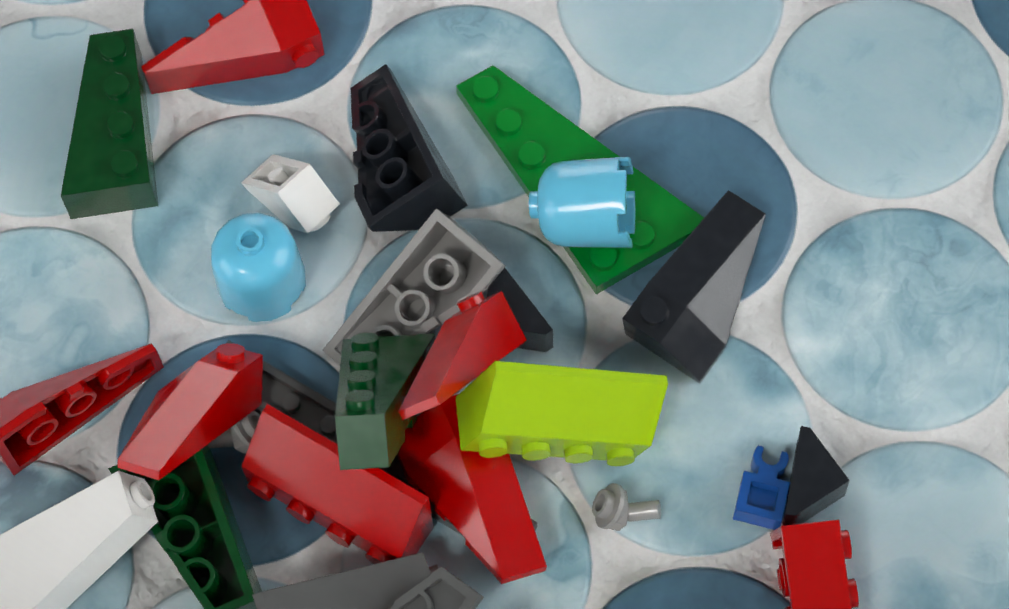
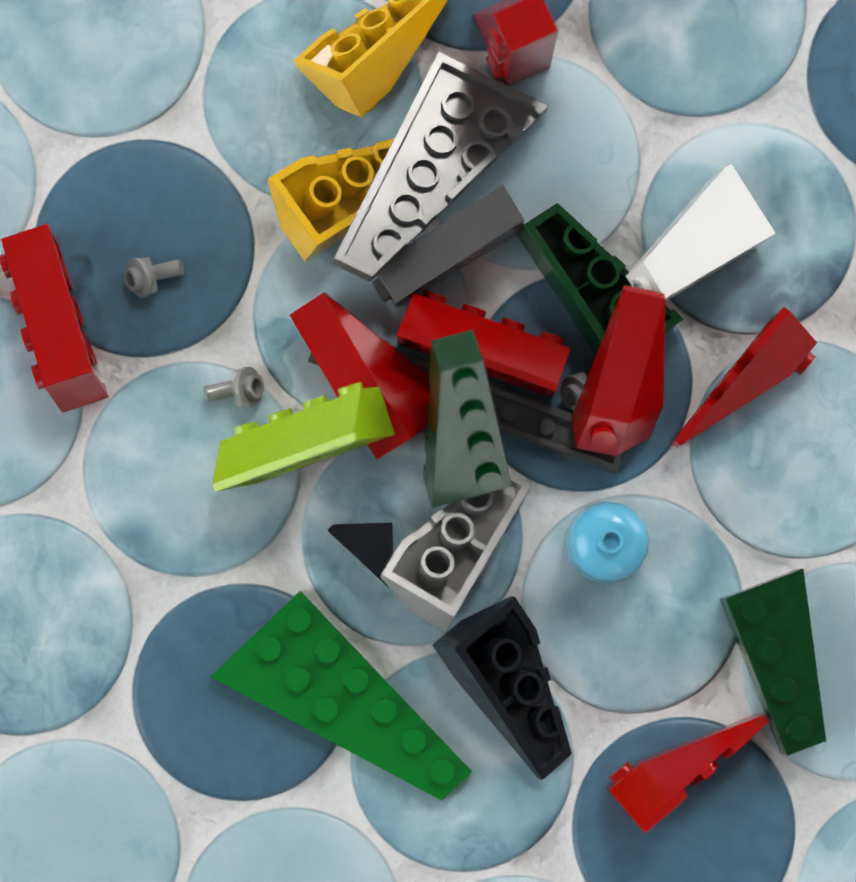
camera: 165 degrees right, 20 degrees up
white slope [241,154,340,233] -> none
red wedge [398,291,527,420] -> none
medium azure cylinder [529,157,635,248] -> none
black wedge [622,190,766,384] -> none
blue plate [733,445,790,530] -> none
black slope [782,426,850,526] -> none

